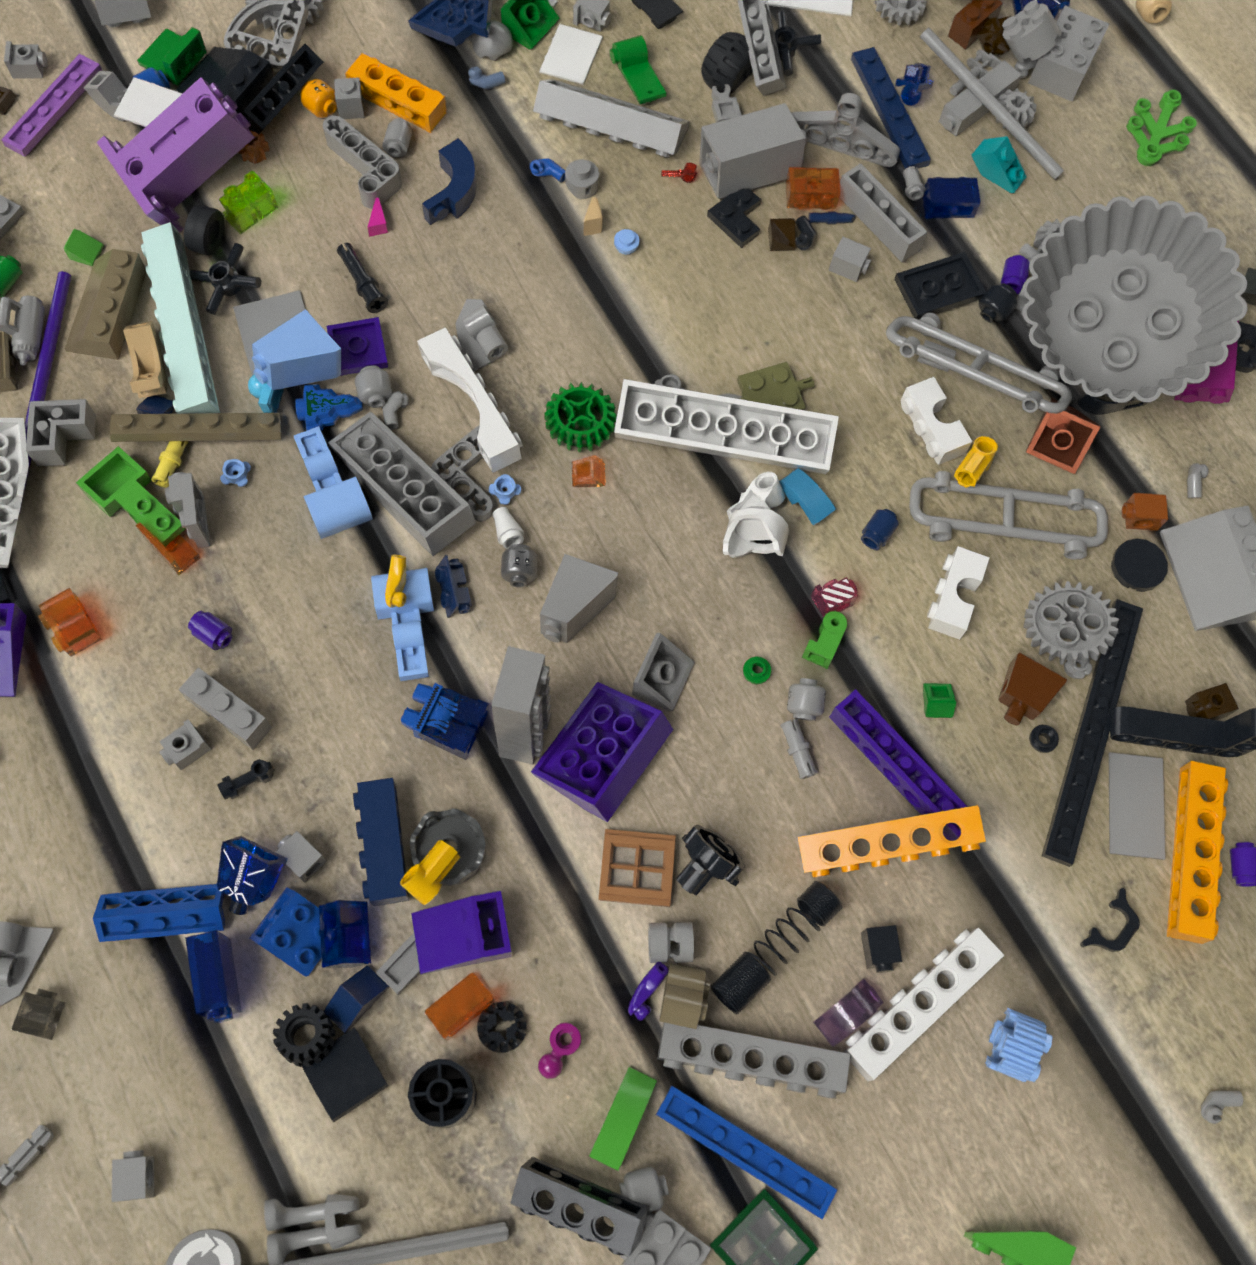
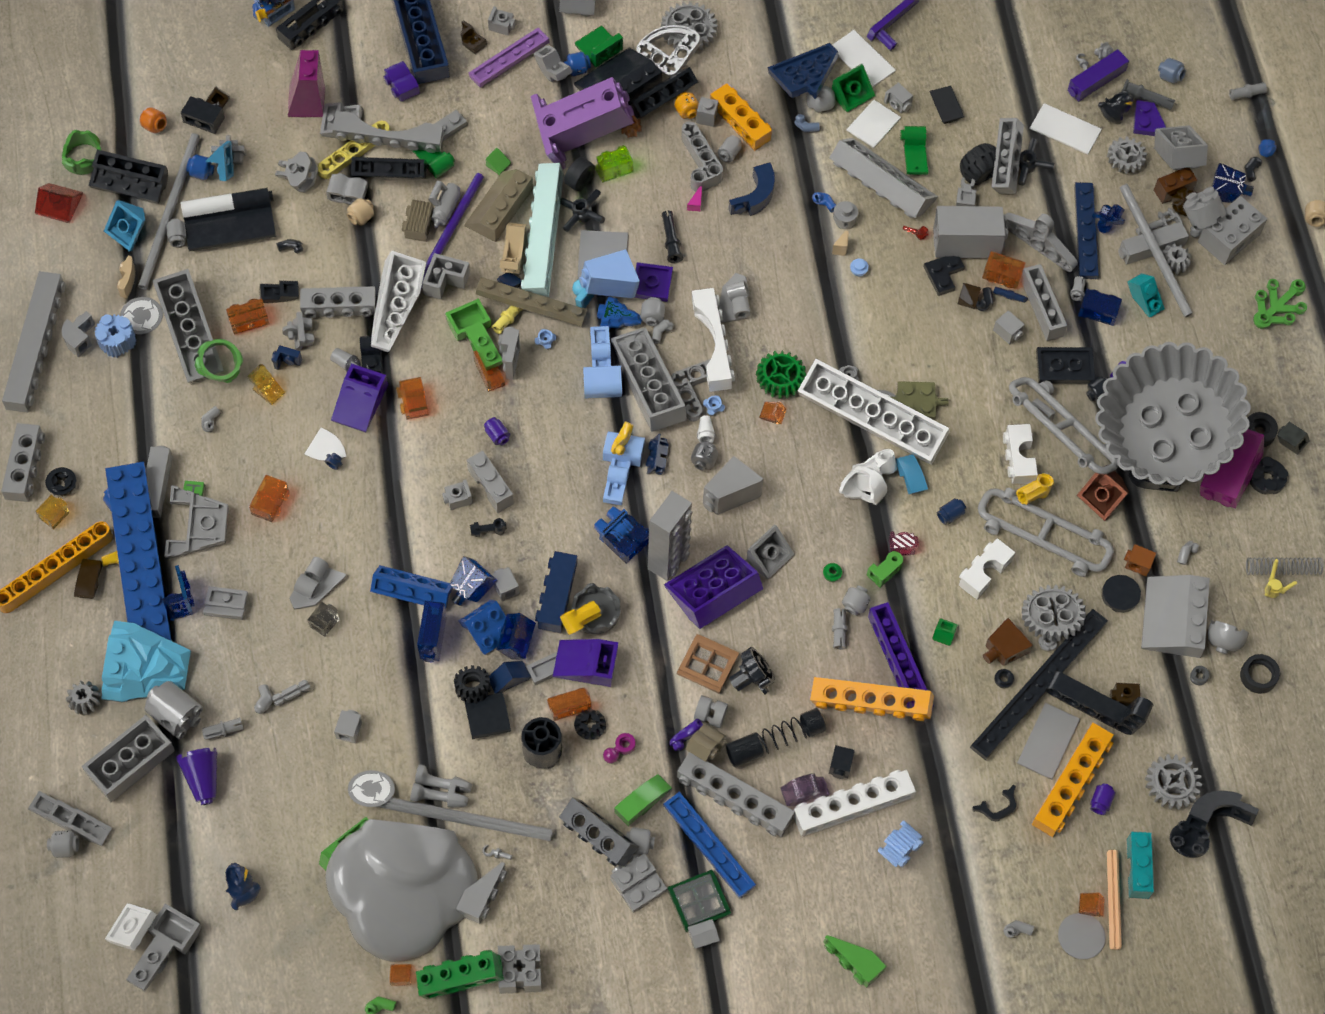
camera: 25 degrees right, 5 degrees down
white window [114,77,182,127] -> none

